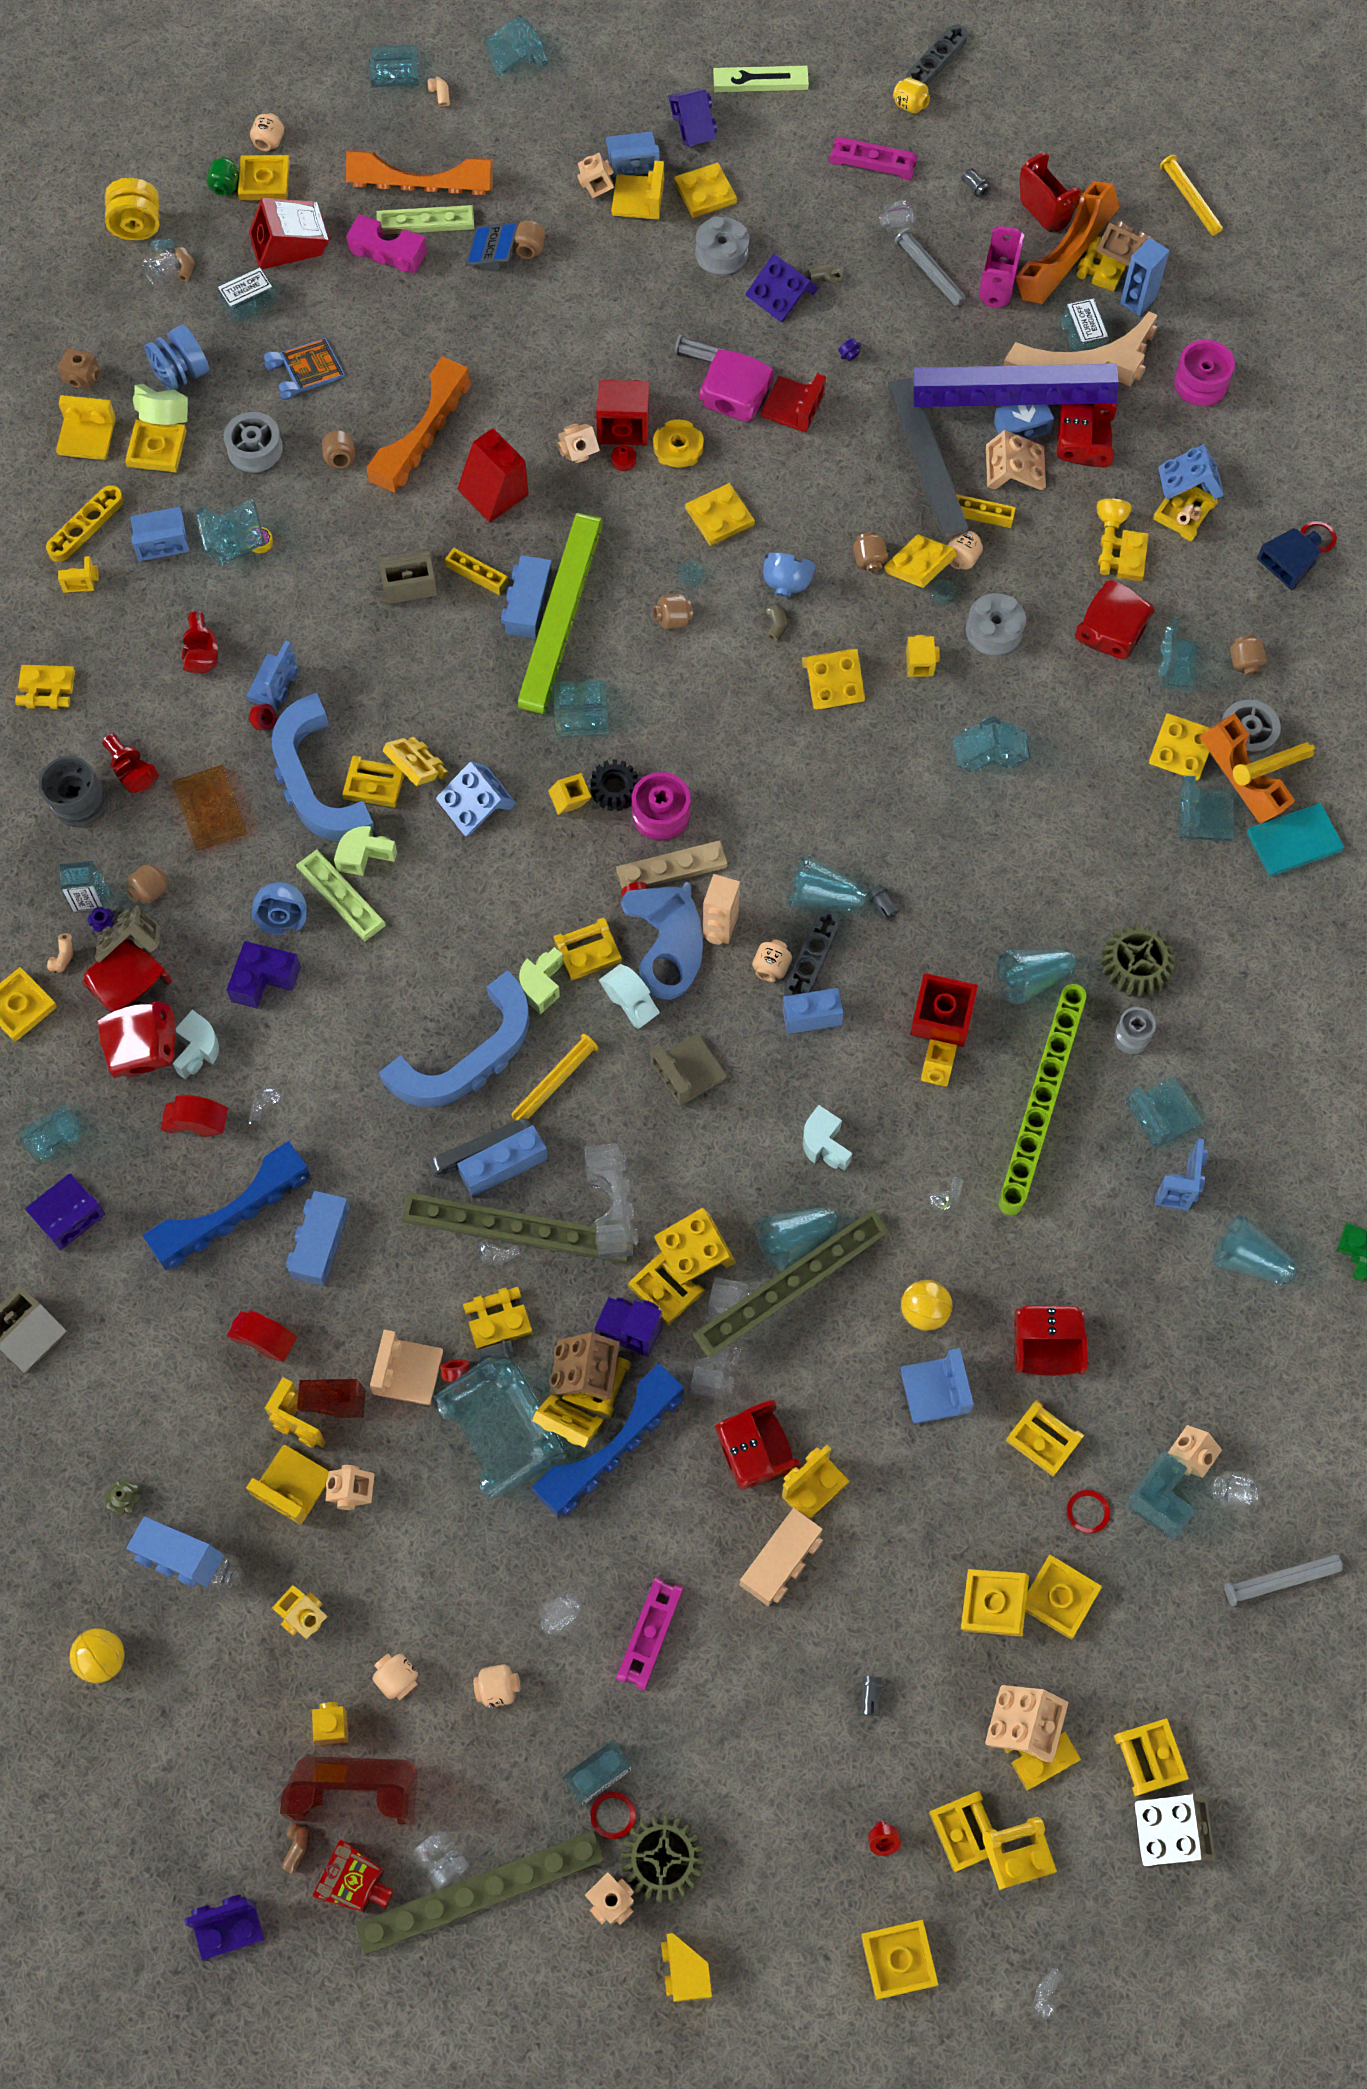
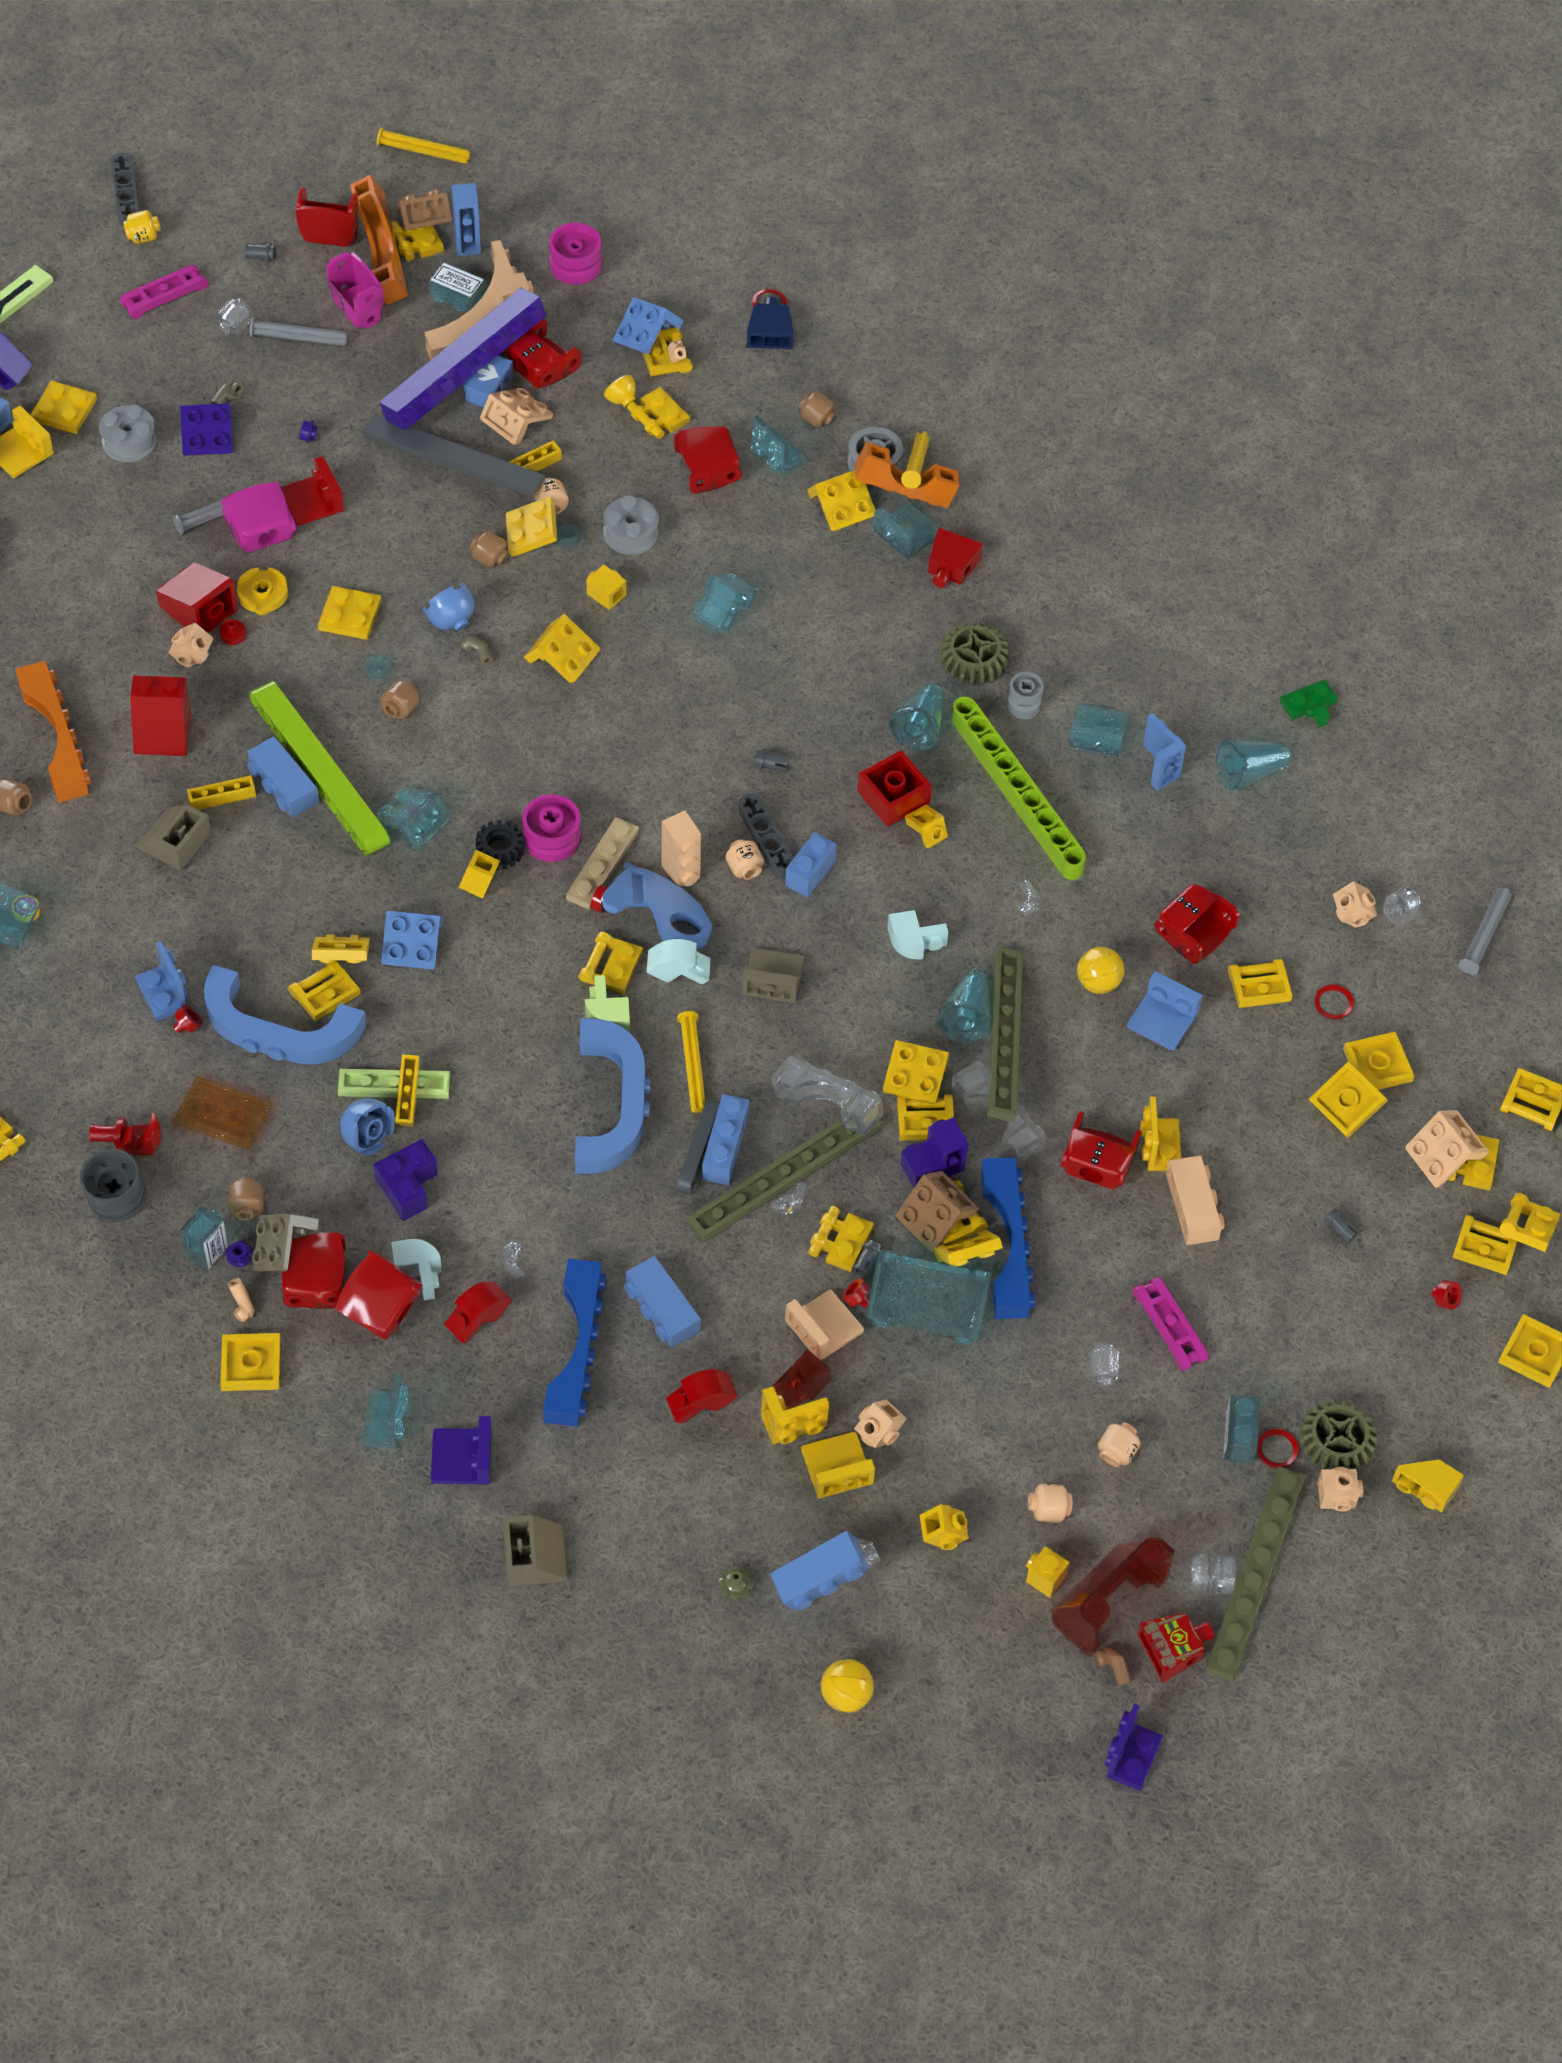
camera: 50 degrees left, 10 degrees down
red piece [182,611,218,674] -> none
yellowish green brick [334,826,397,876] -> none
clear light blue cone [788,854,866,912] -> none
clear light blue brick [1124,1450,1196,1541] -> none
teal tile [1247,803,1345,877] -> none
none -> yellow piece [395,1054,420,1126]
none -> red torso [928,528,983,588]

